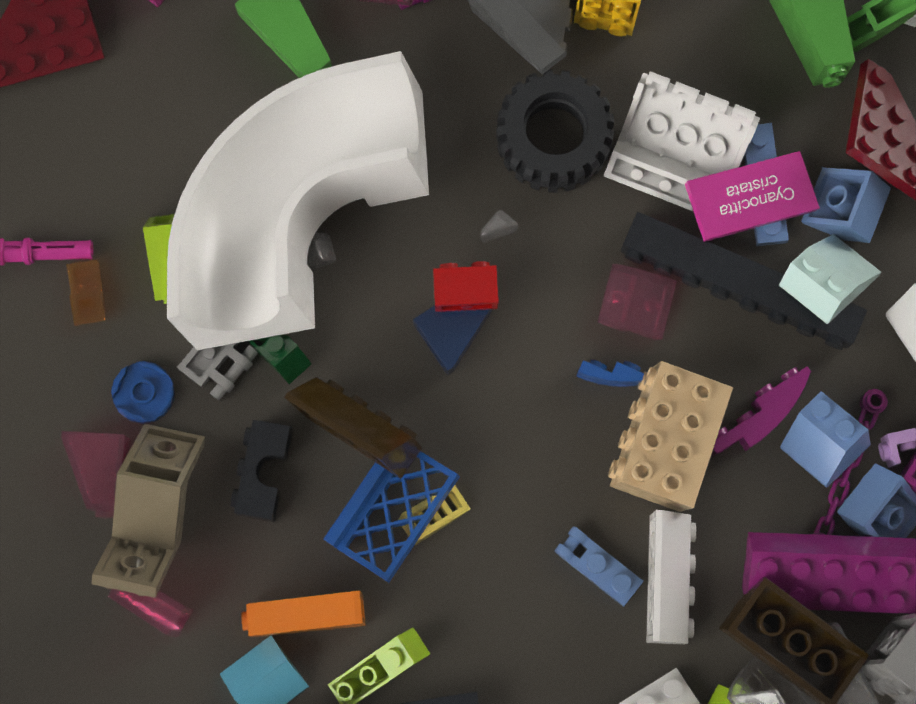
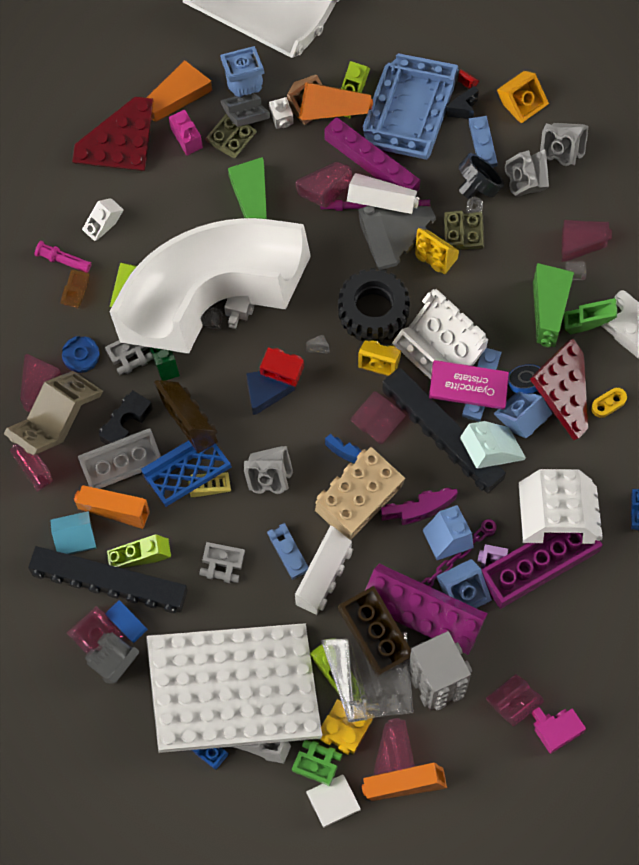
camera: 25 degrees right, 10 degrees down
none -> light grey plate [78,428,161,489]
none -> white slope [82,198,124,241]
none -> light grey plate [199,542,245,583]
none -> white brick [225,296,254,329]
none -> light grey piece [244,446,293,494]
none -> yellow slope [358,340,401,376]
none -> tile [508,365,541,394]

